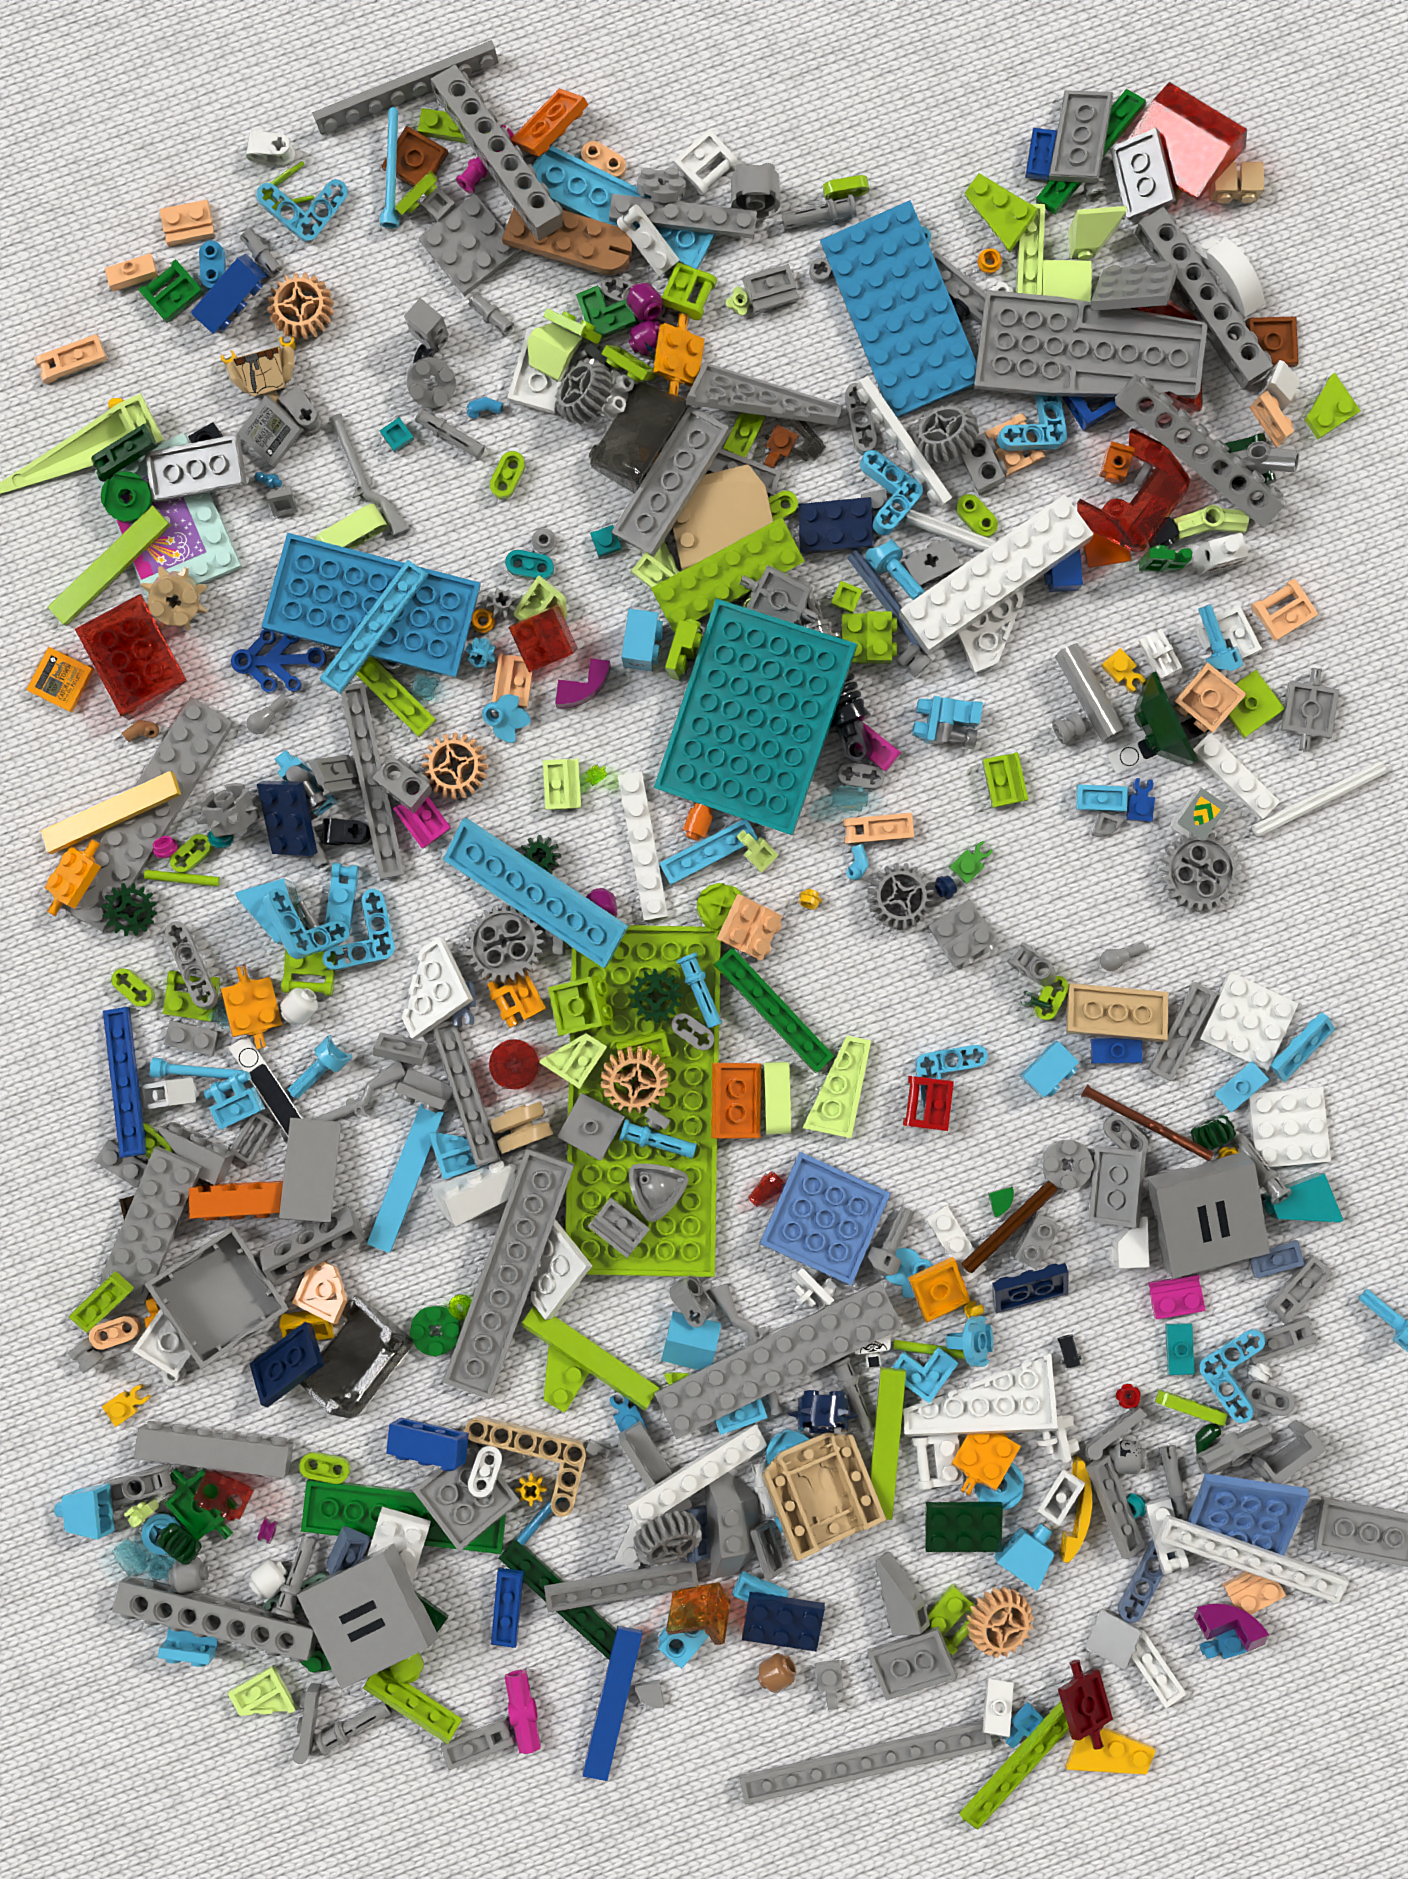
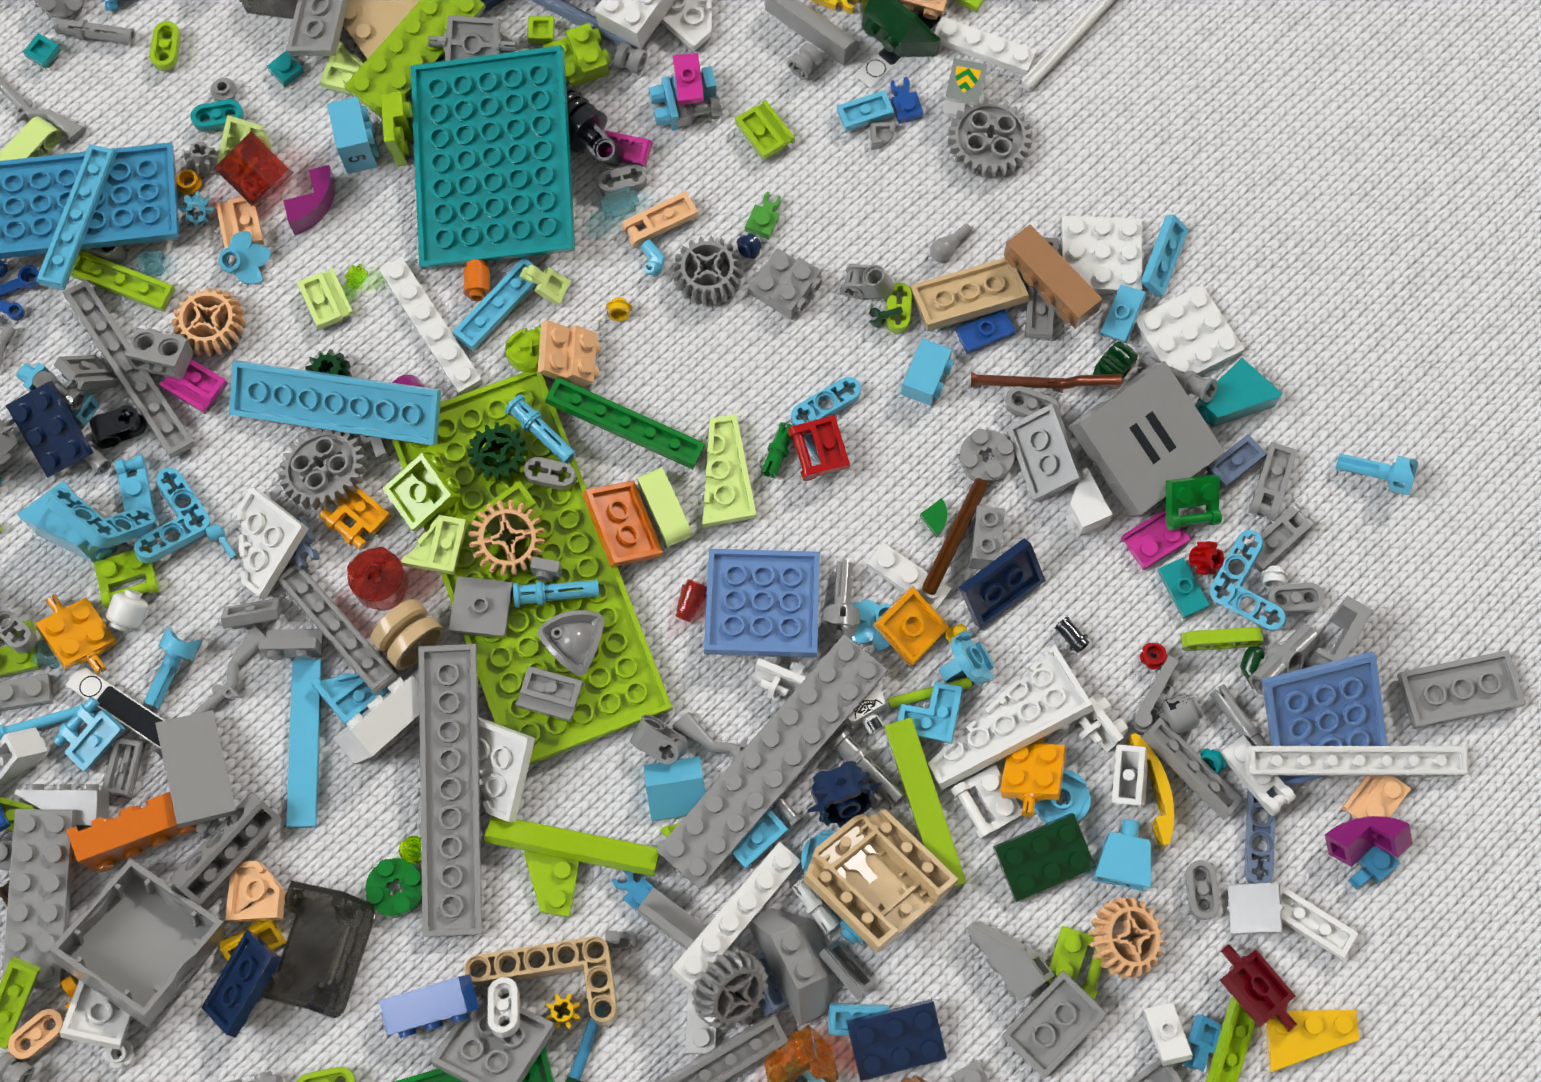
camera: 20 degrees left, 15 degrees down
none -> medium azure hand [206,524,237,559]
none -> dark pink plate [673,53,704,105]
none -> green pin [760,422,793,478]
none -> medium nougat brick [1004,224,1103,329]
none -> green plate [1165,475,1222,531]
none -> light grey plate [1185,860,1220,920]
none -> red gear [1189,541,1224,575]

